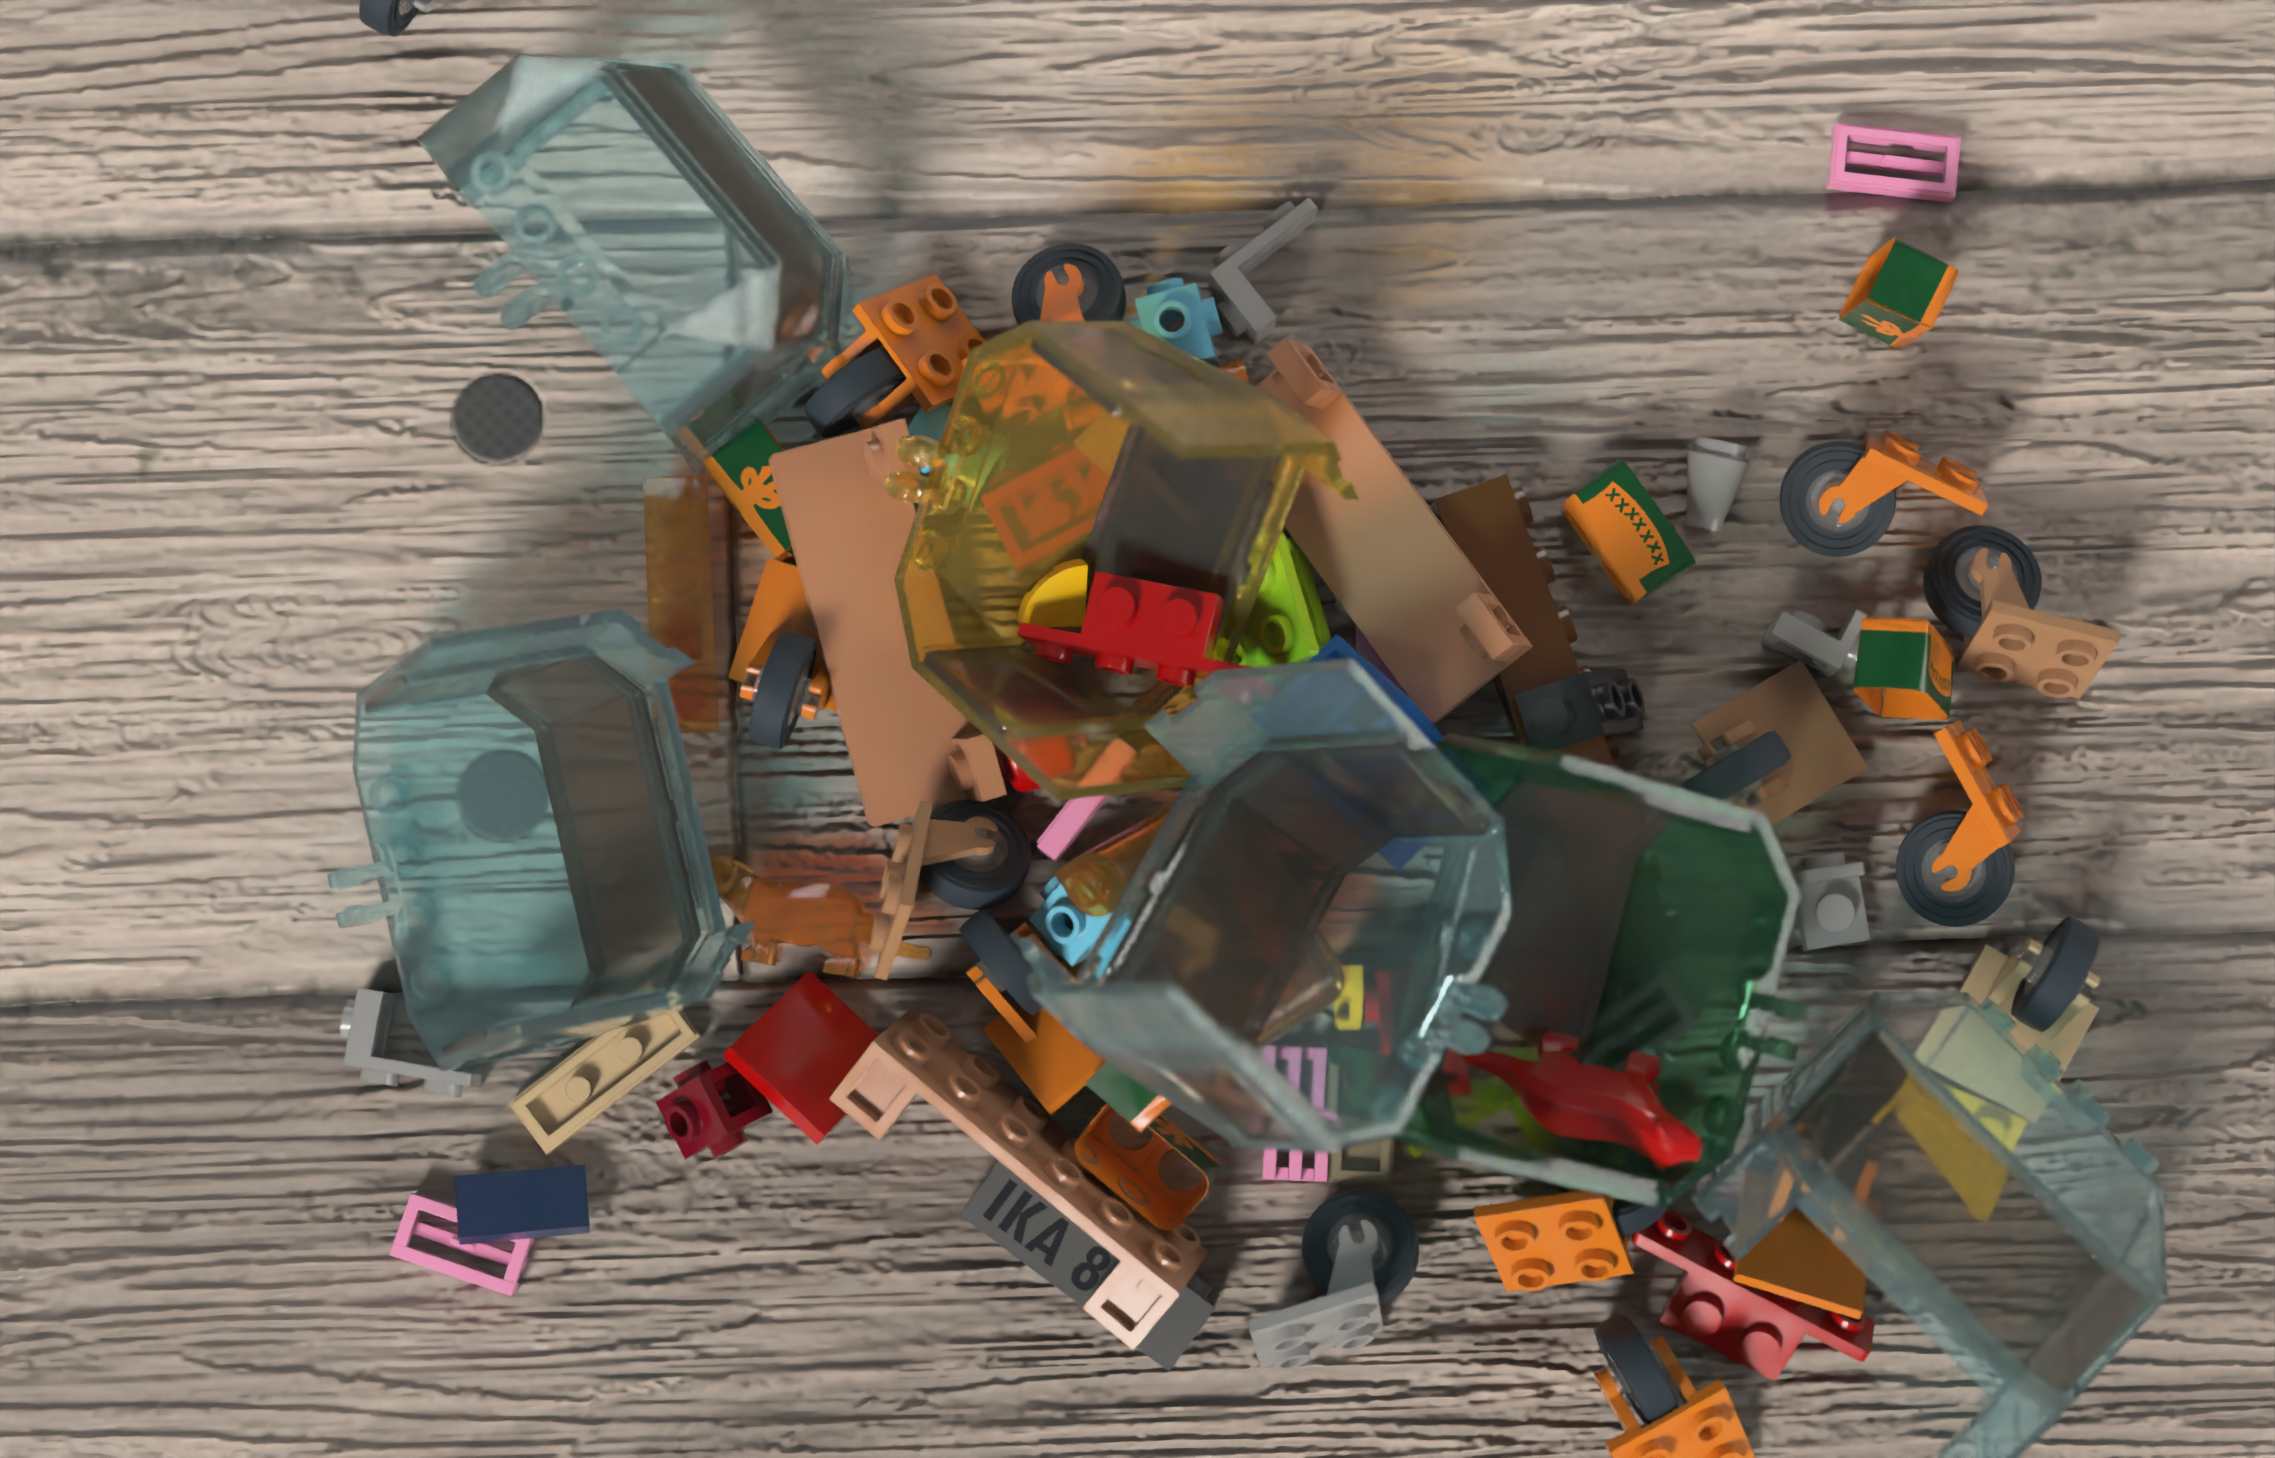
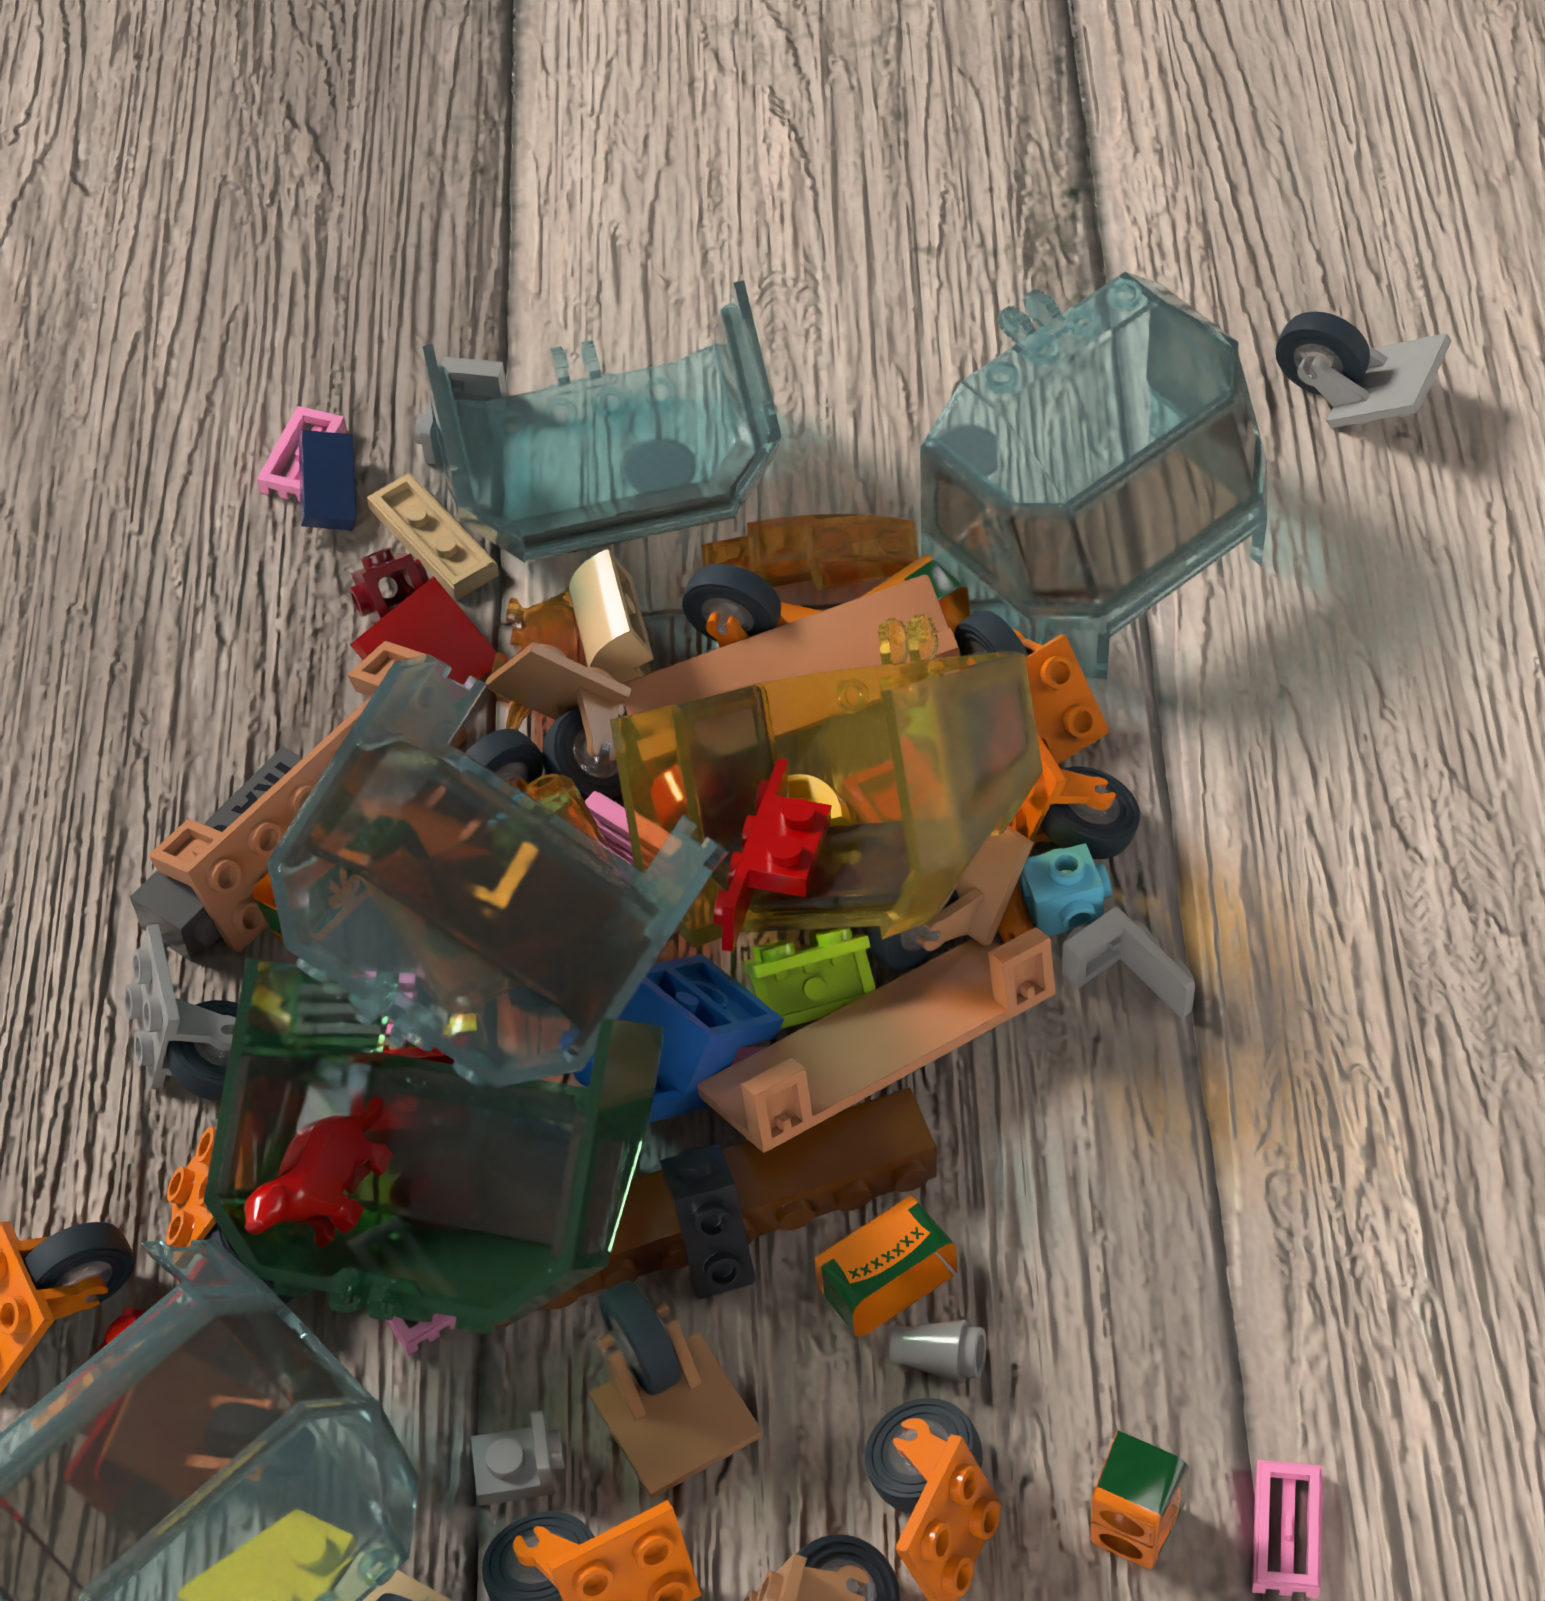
camera: 90 degrees right, 30 degrees down
light grey bracket [1761,609,1868,679] -> none
piece [1852,617,1955,720] -> none
none -> tan brick [569,549,654,683]

